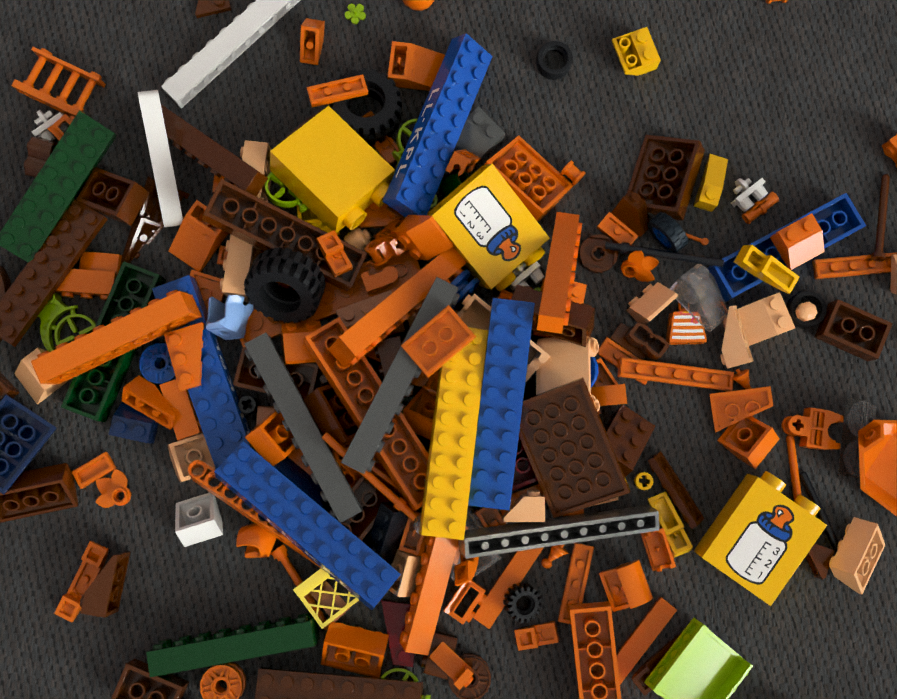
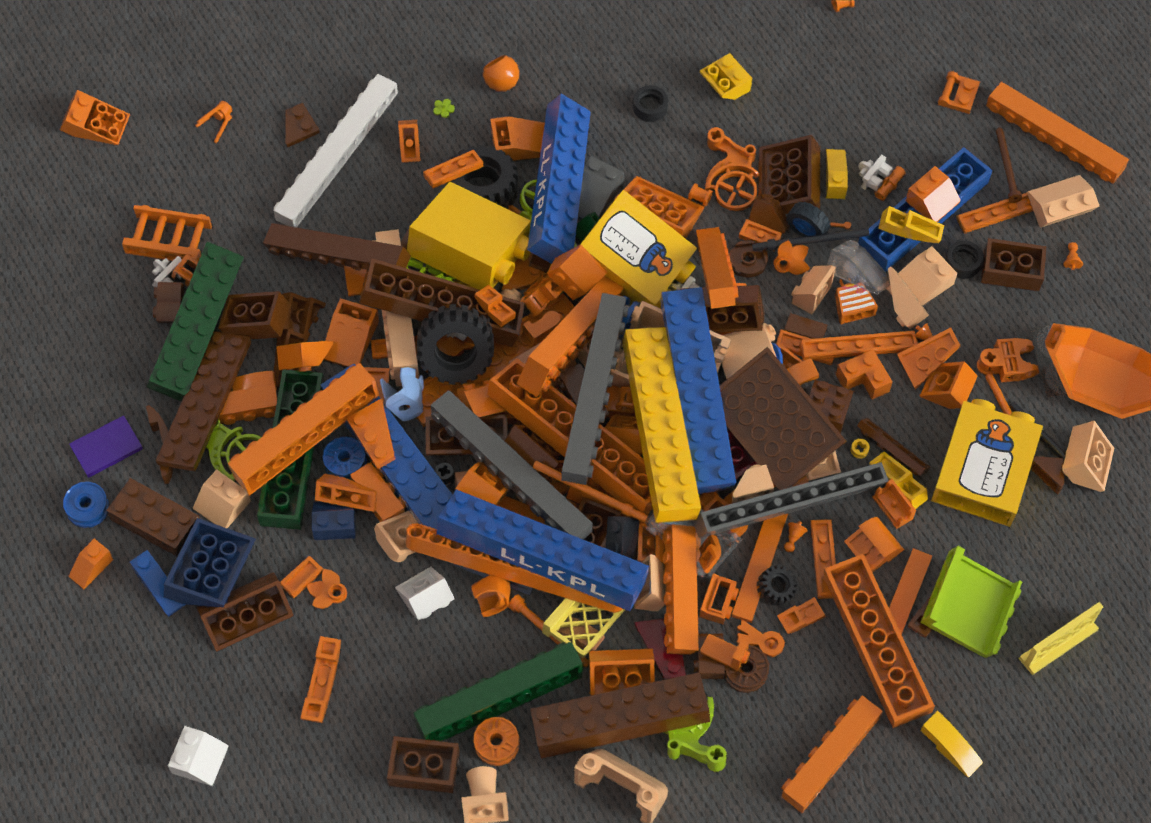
camera: 15 degrees left, 20 degrees down
reddish brown slope [80,551,131,618] -> none
white beam [138,90,183,228] -> none
orange tile [401,305,476,378] -> none
orange hinge [445,149,481,176] -> none
reddish brown brick [625,322,669,360] -> none
light nougat tile [795,302,817,322] -> none
none -> orange slope [277,341,333,372]
none -> orange piece [705,127,759,211]
none -> orange piece [737,620,785,657]
none -> orange brick [836,350,893,399]
none -> orange plate [938,71,980,114]

